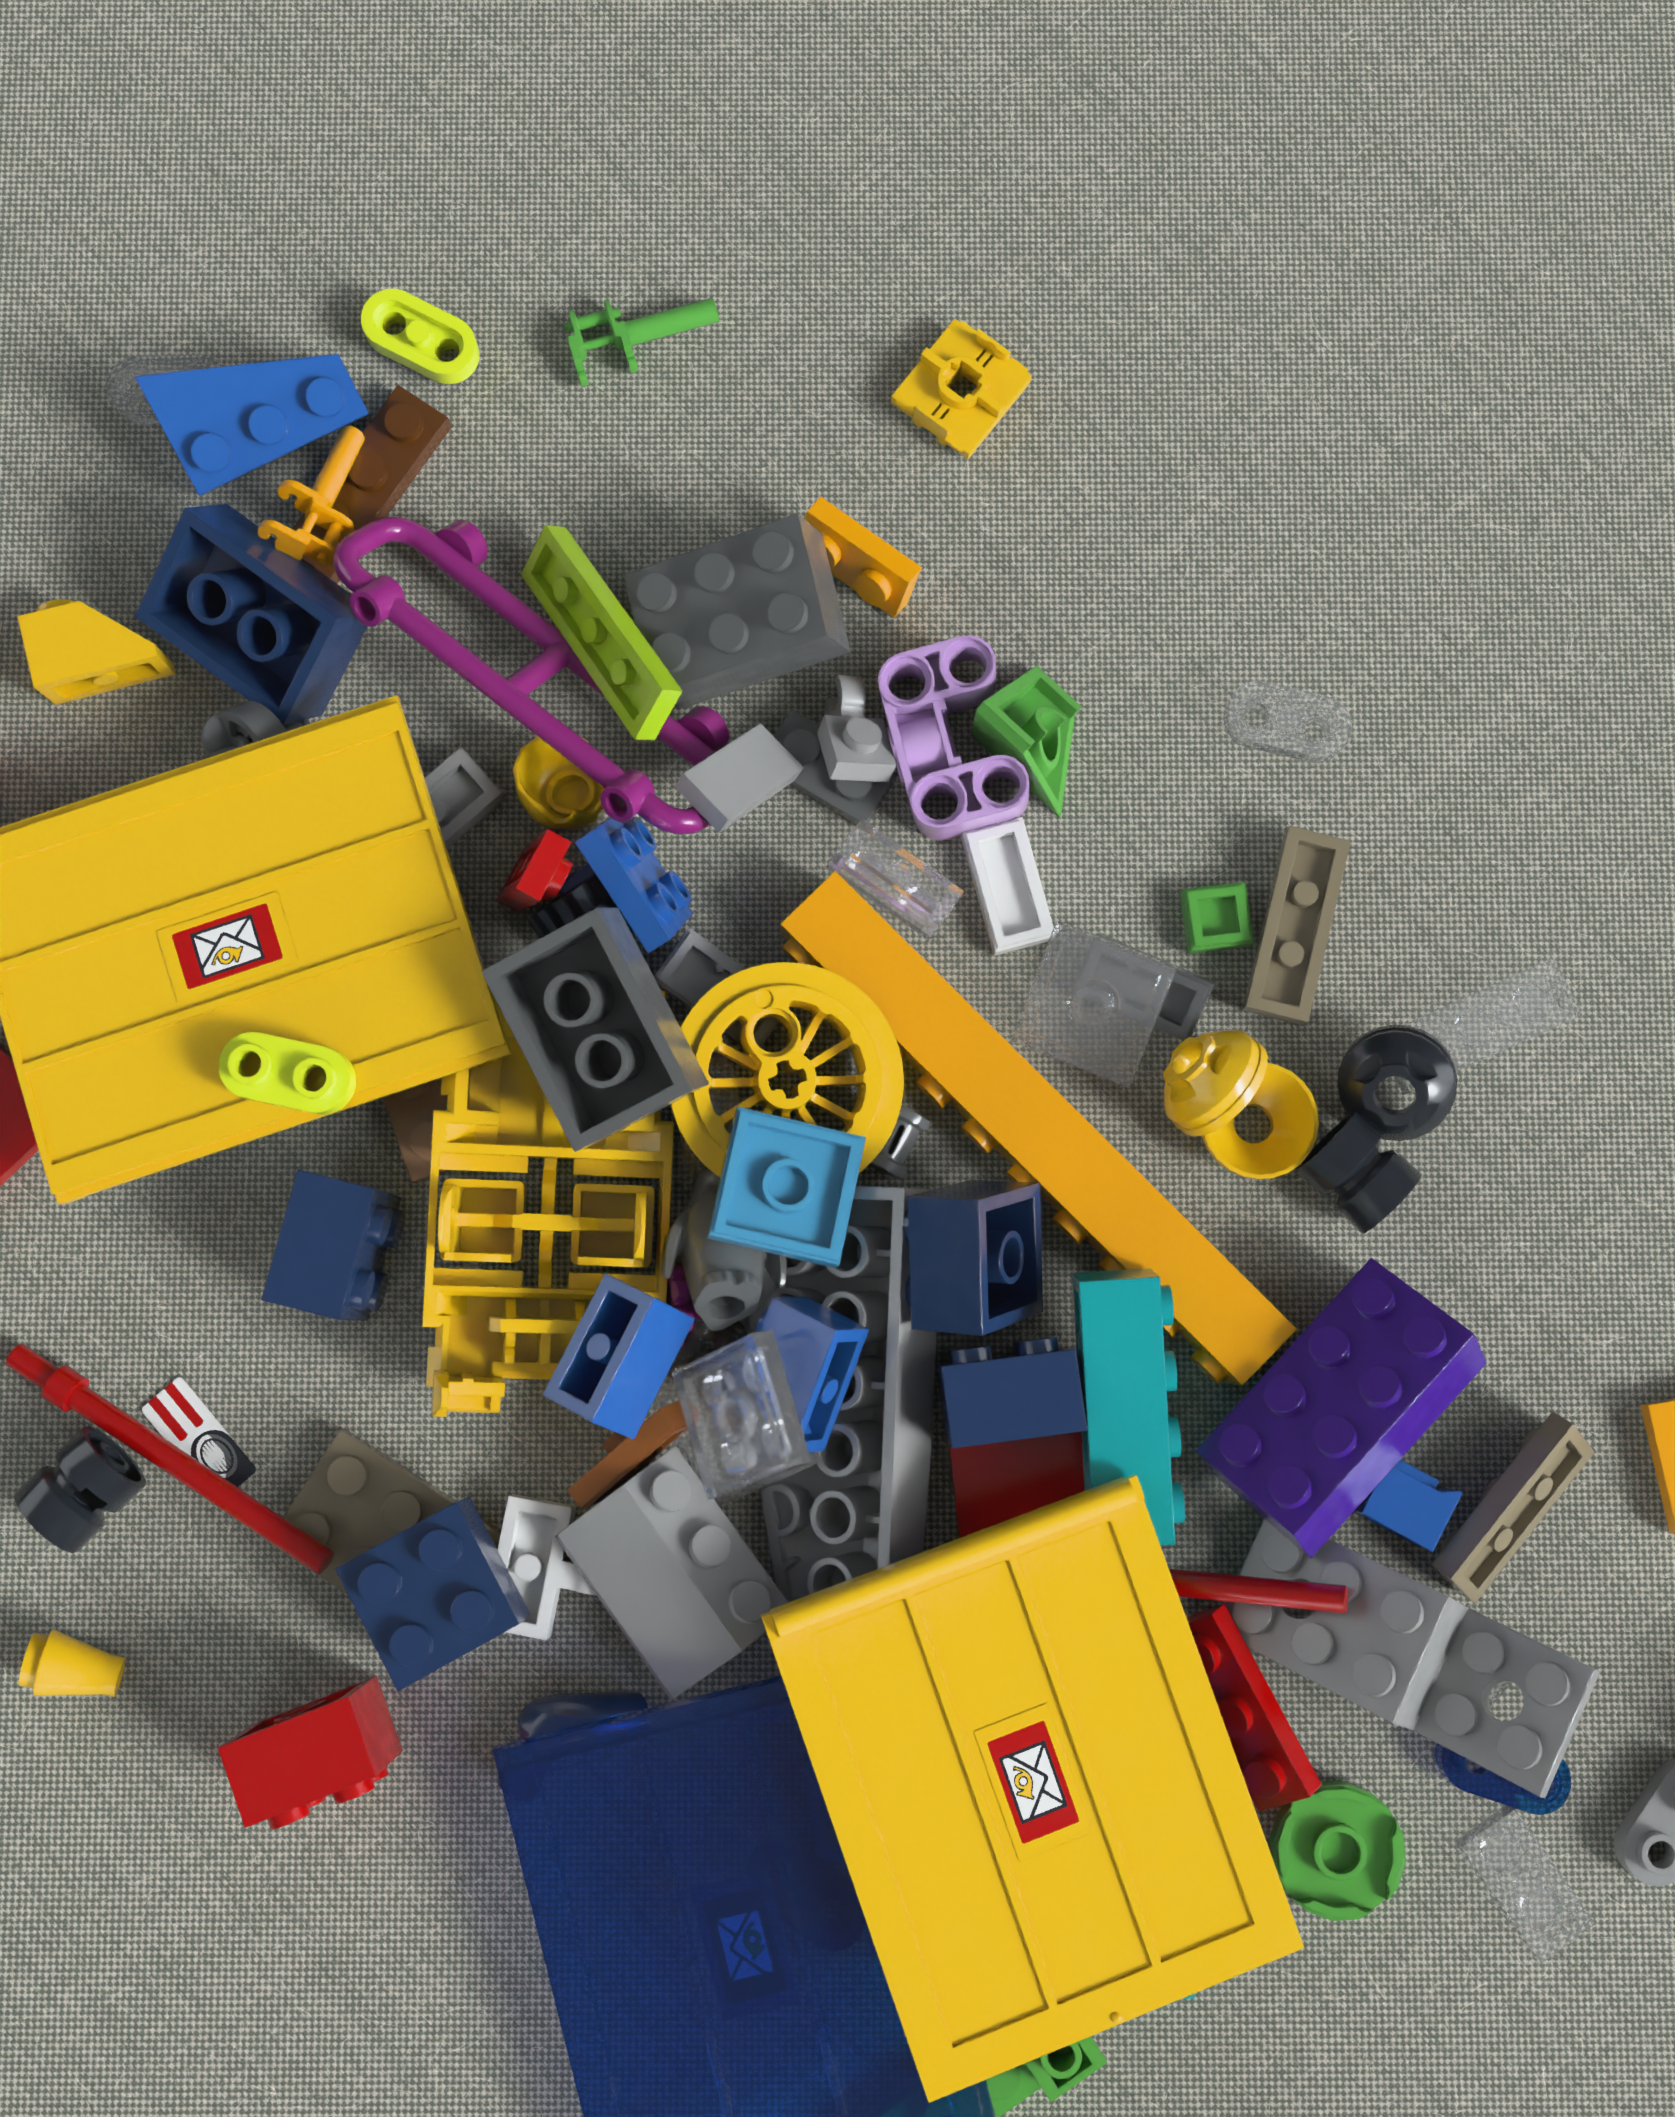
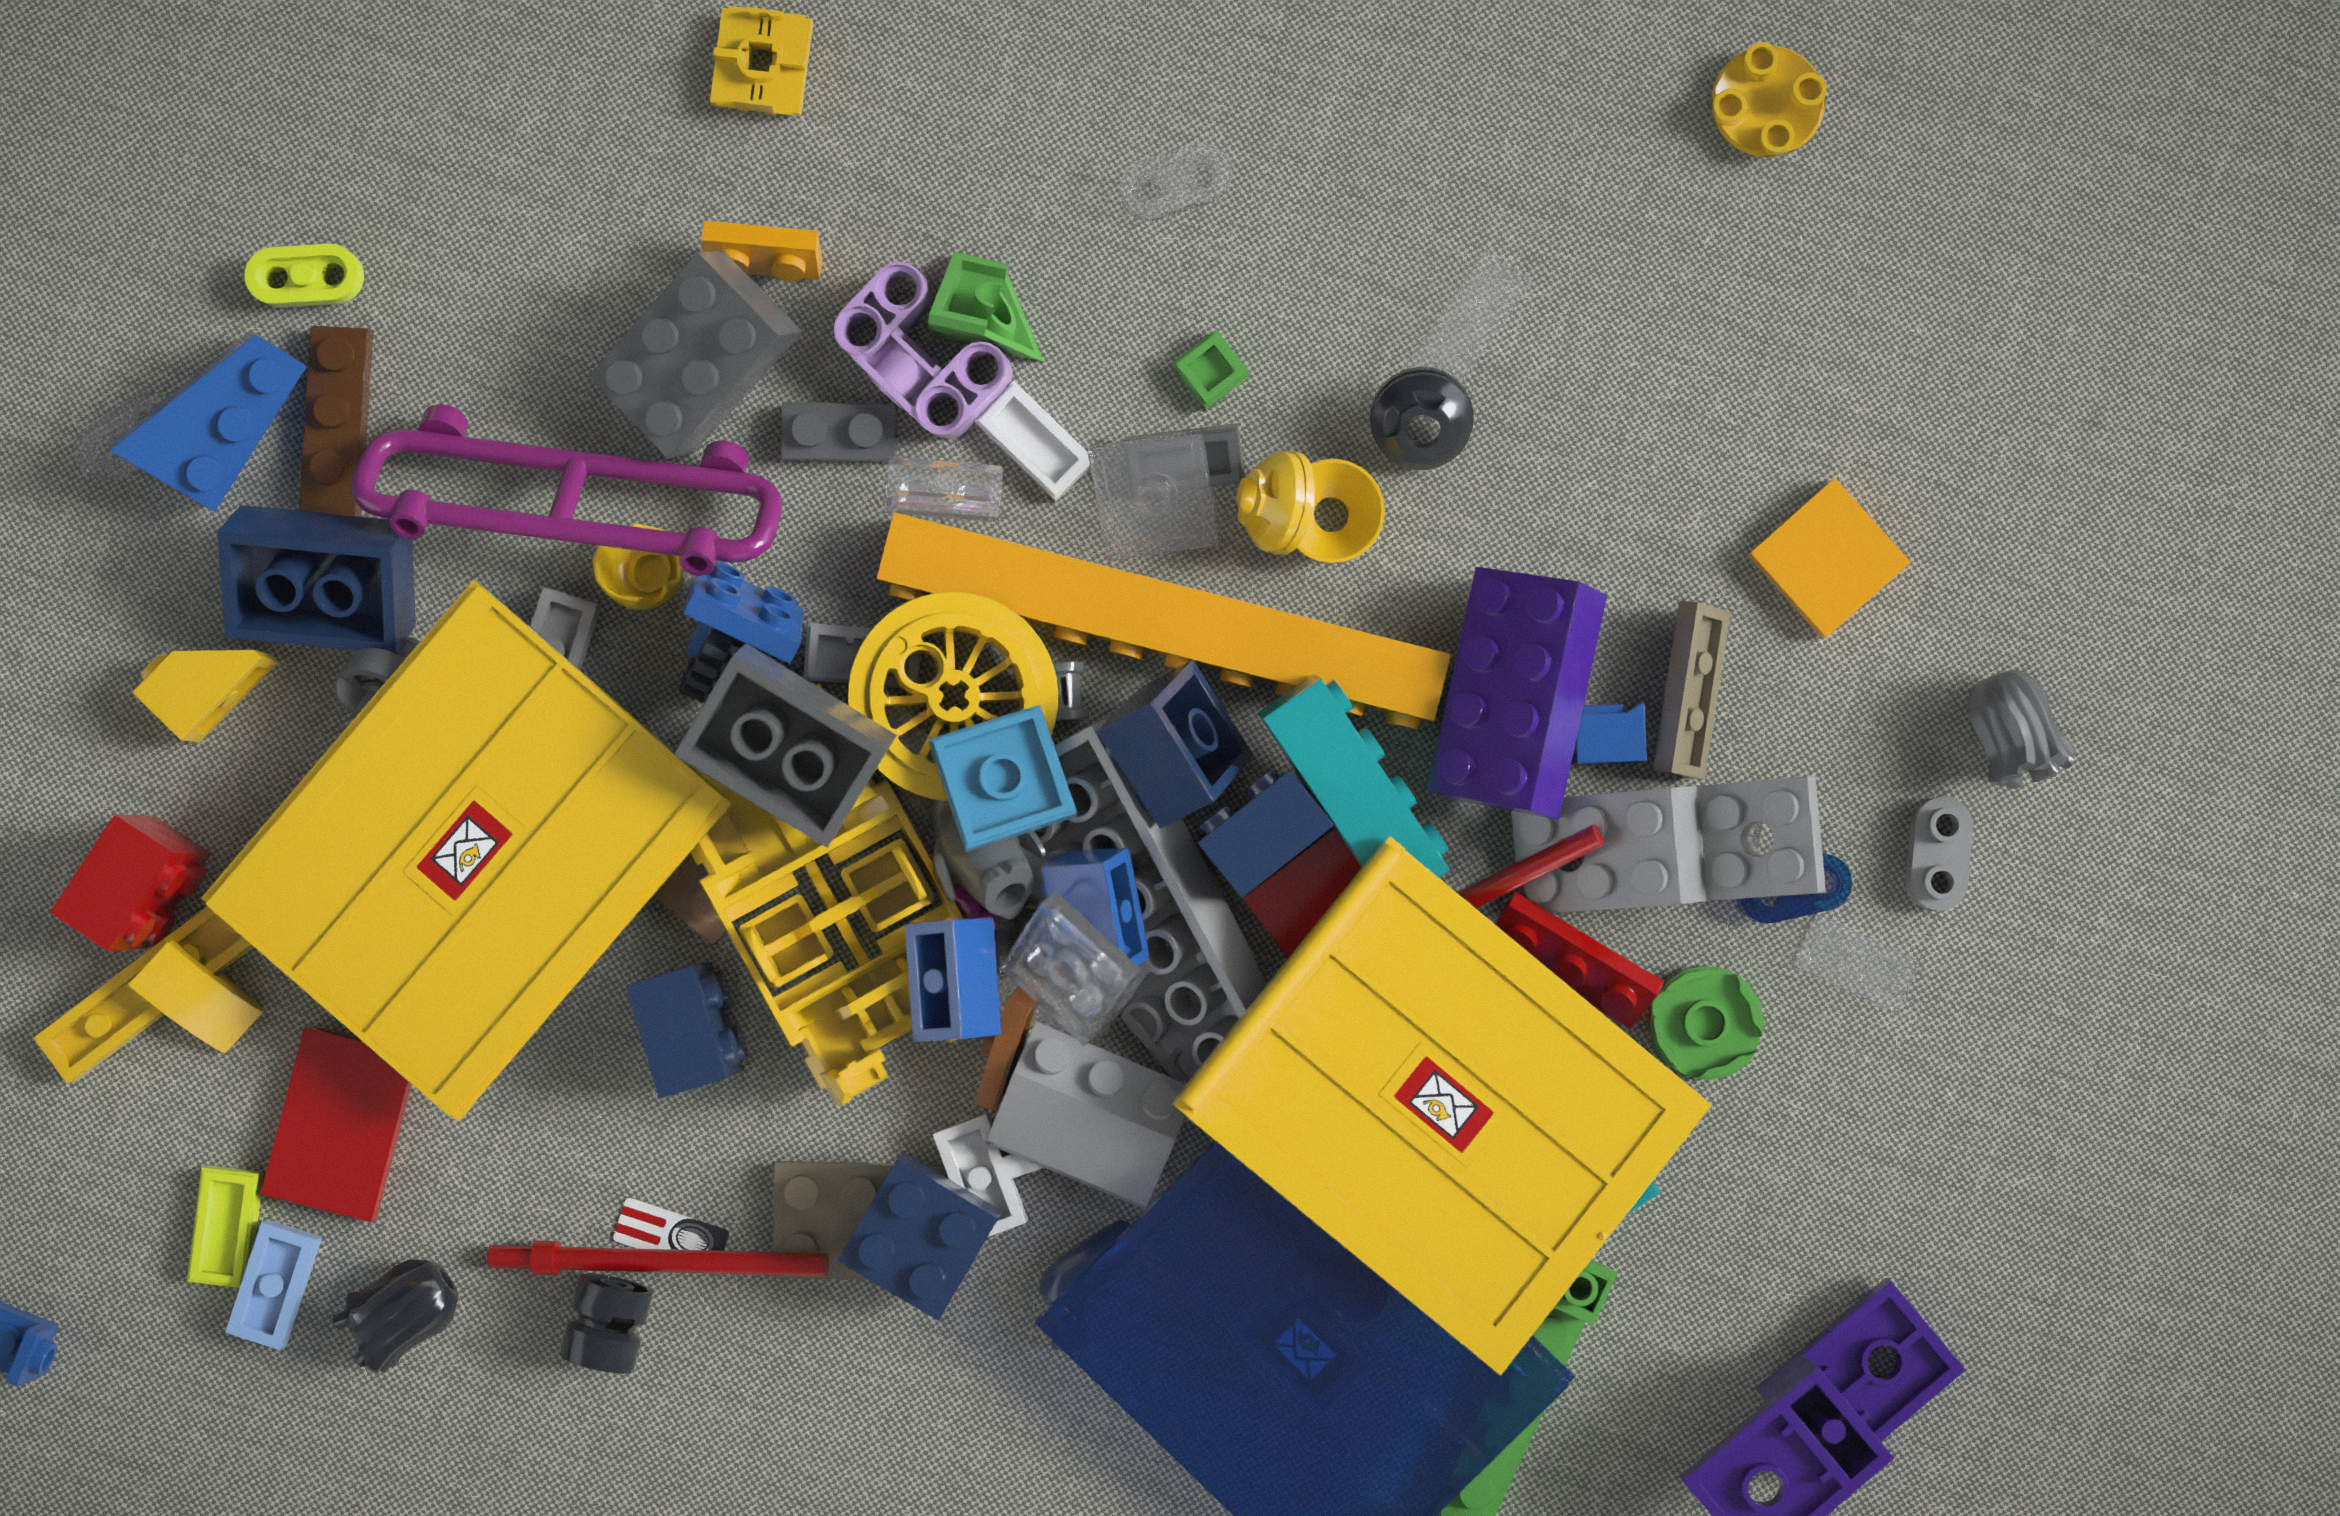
camera: 25 degrees left, 5 degrees up
yellow cone [19,1629,126,1697] -> none
red brick [218,1676,403,1830] -> none
neon yellow plate [219,1032,356,1115] -> none
light orange piece [257,425,365,566] -> none
red plate [495,829,573,913] -> none
lime plate [521,525,682,740] -> none
bright green piece [564,297,719,388] -> none
light grey tile [675,723,804,833] -> none
light grey plate [817,675,896,782] -> none
dark tan plate [1242,825,1351,1026] -> none
black wheel [1296,1111,1422,1233] -> none

